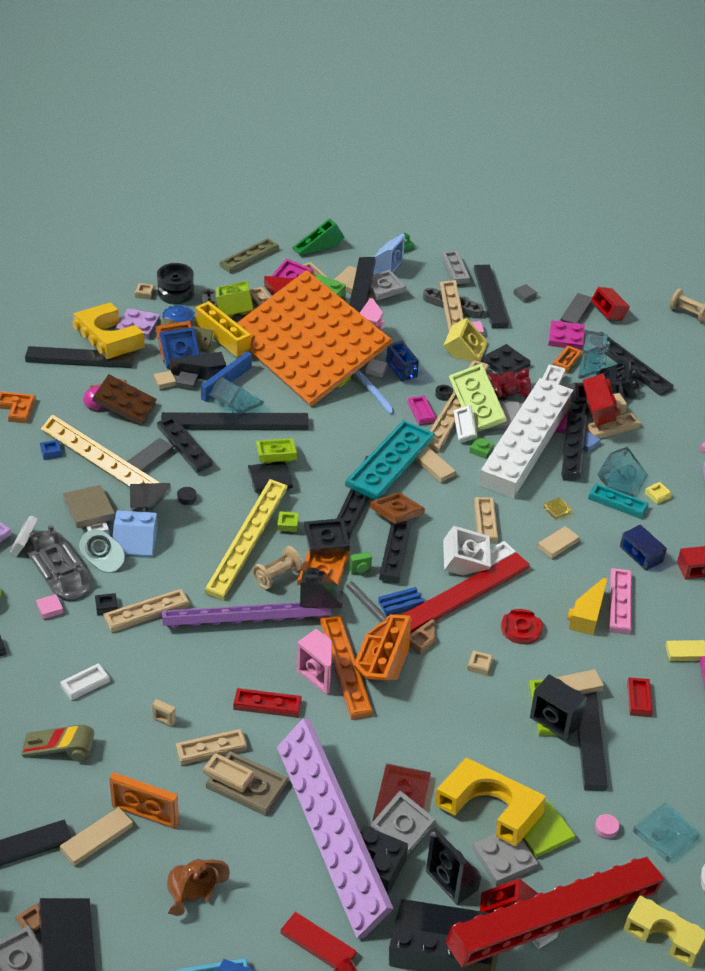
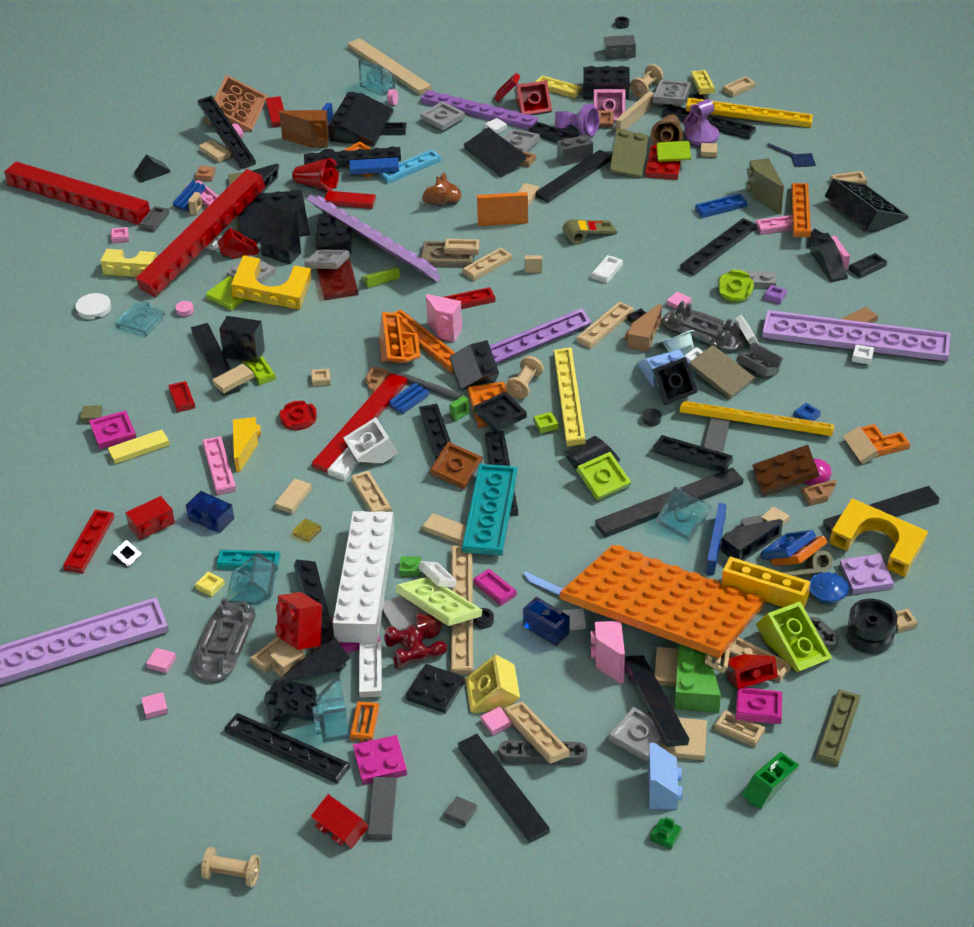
camera: 160 degrees right, 0 degrees up
light grey plate [442,250,470,285] -> none
none -> flat silver piece [192,598,256,682]
none -> lime slope [361,267,400,288]
none -> medium nougat slope [625,304,662,352]
none -> dark grey bracket [736,342,783,377]
none -> tan tile [843,426,879,465]

